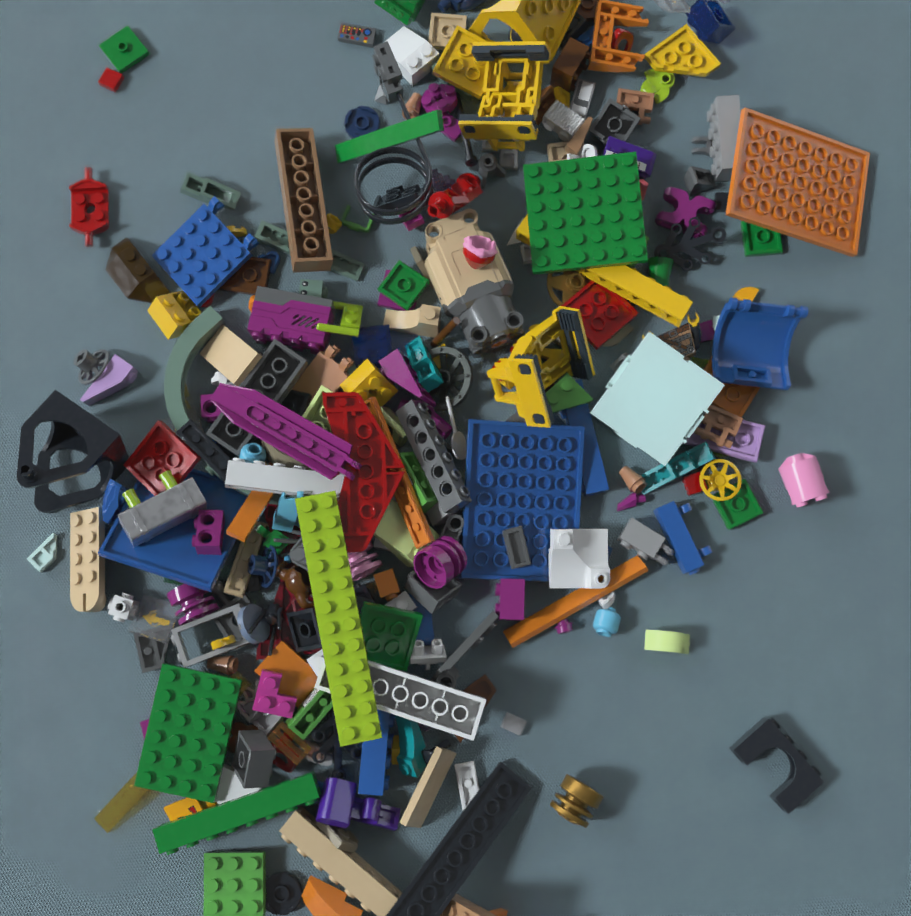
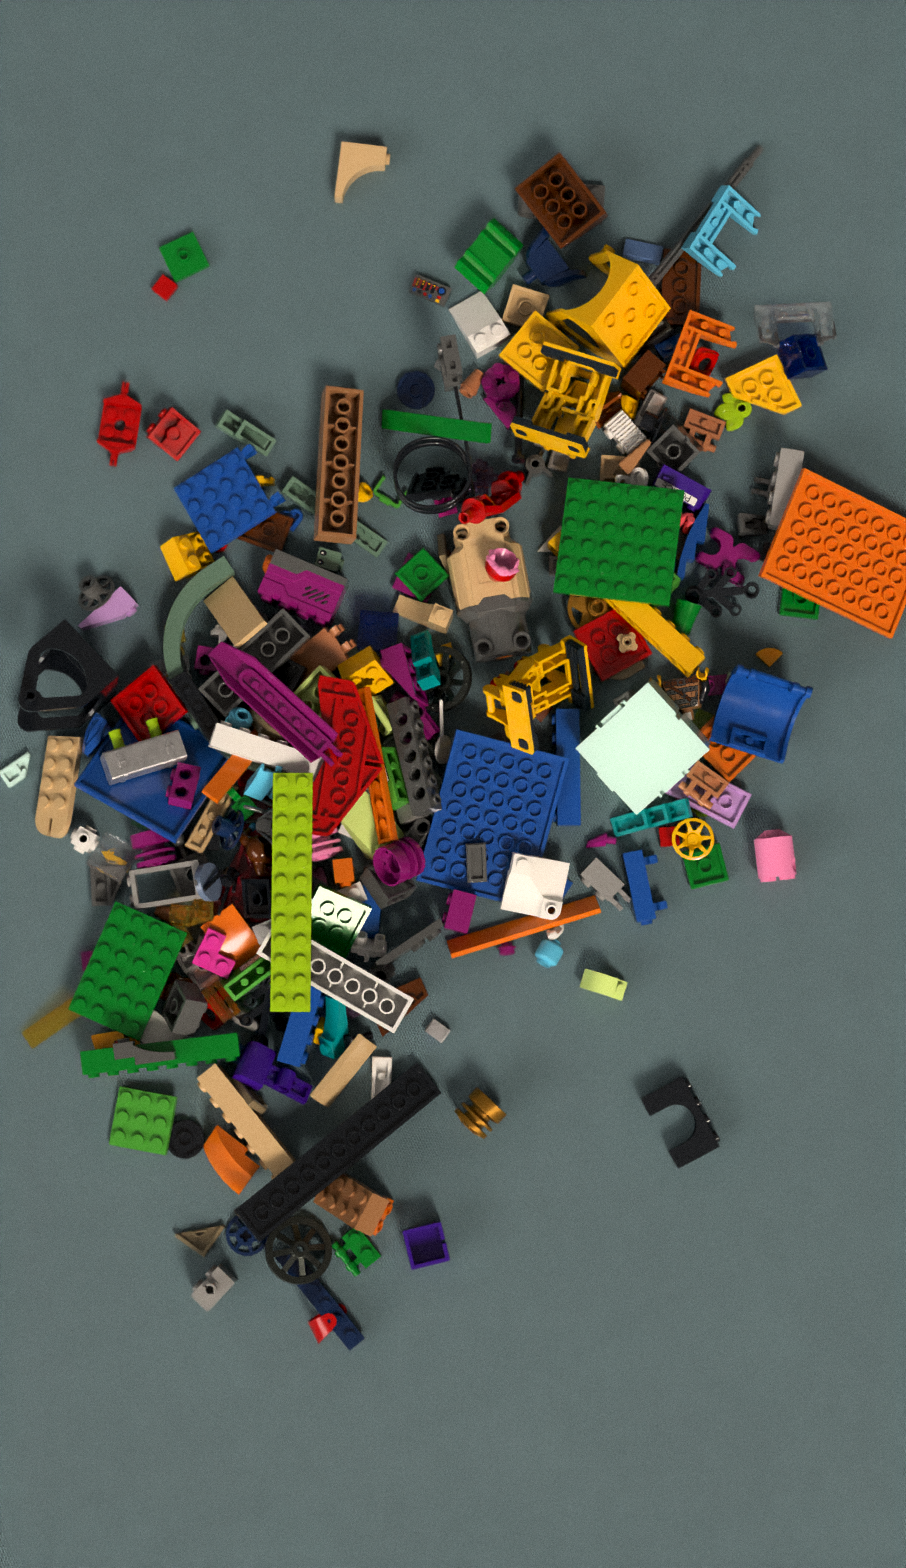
camera: 15 degrees right, 5 degrees up
dark brown wedge [105,237,170,304] -> none
yellow tile [211,635,236,650] -> none
lime plate [316,301,363,337] -> none
reddish brown bar [430,317,460,347] -> none
bright green wing [546,373,593,414] -> none
nougat cone [619,466,647,494] -> none
none -> dark grey slope [113,1038,177,1065]
none -> red plate [145,407,201,462]
none -> clear yellow slope [169,899,214,927]
none -> tan plate [617,632,638,653]
none -> black wheel [638,407,668,446]
none -> blue slope [676,504,709,581]

